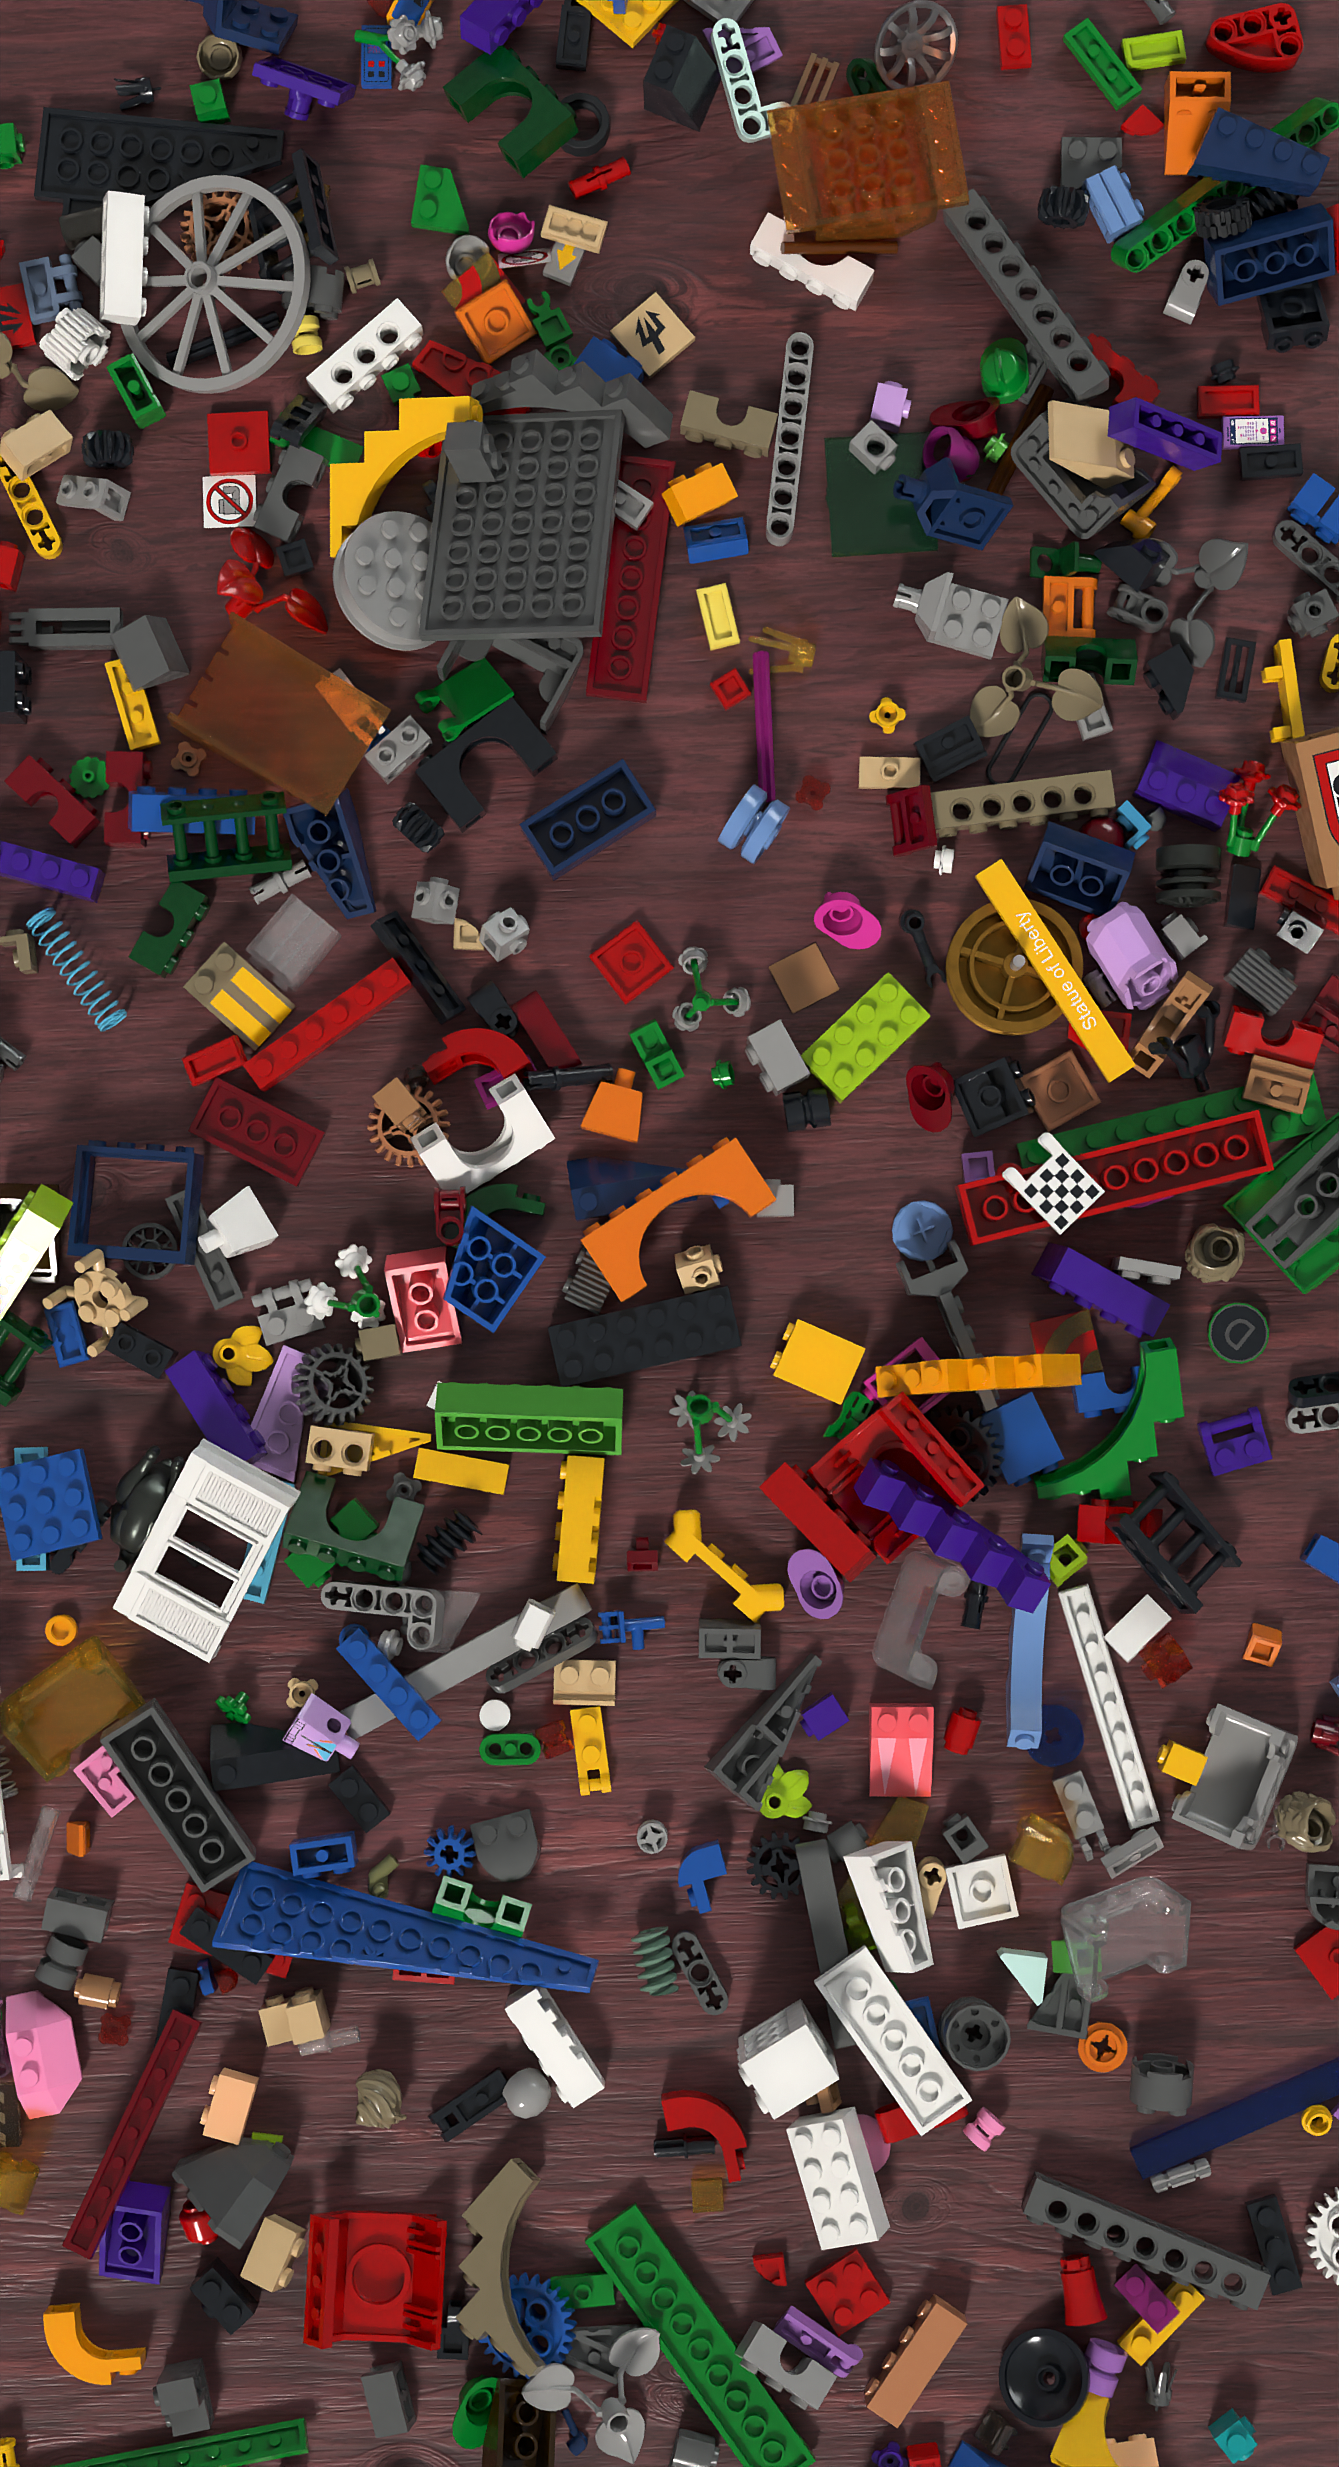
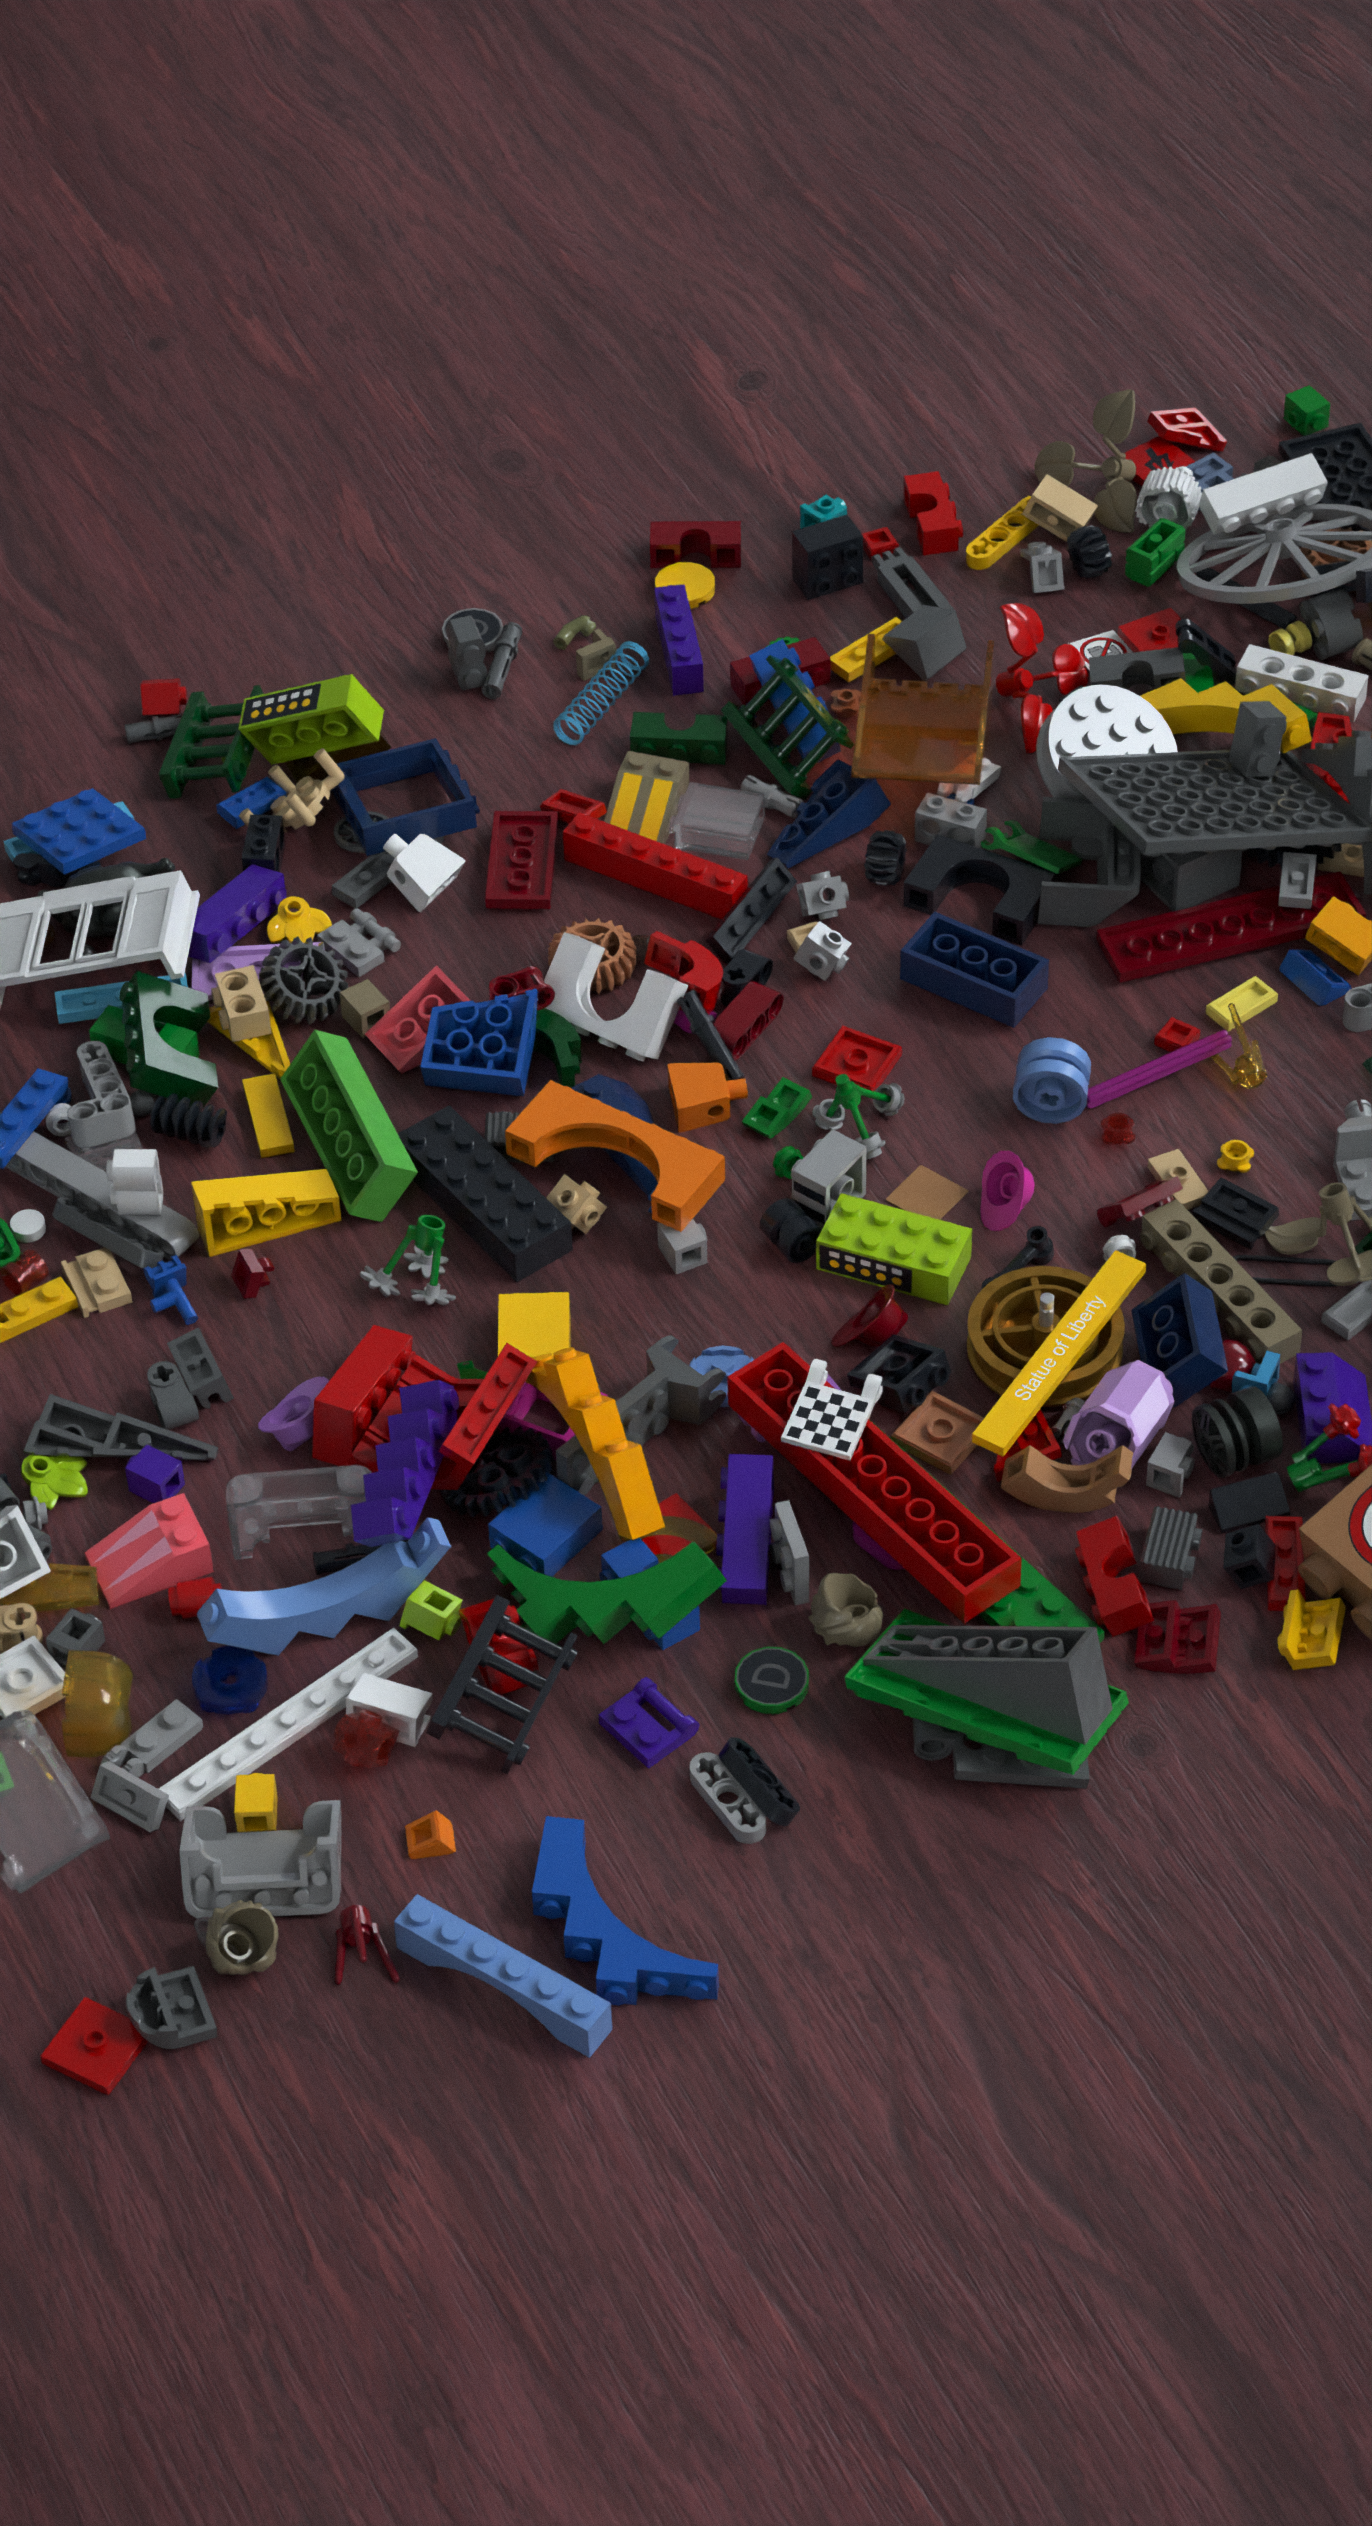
camera: 65 degrees right, 40 degrees down
dark red arch [4,755,101,848] -> none
white plant [304,1244,386,1329] -> none
medium nougat arch [372,1077,428,1133] -> none
dark grey plate [386,1472,422,1502] -> none
yellow plate [664,1509,784,1623] -> none
black piece [1148,1000,1220,1092] -> none
medium nougat plate [1241,1055,1314,1115] -> none

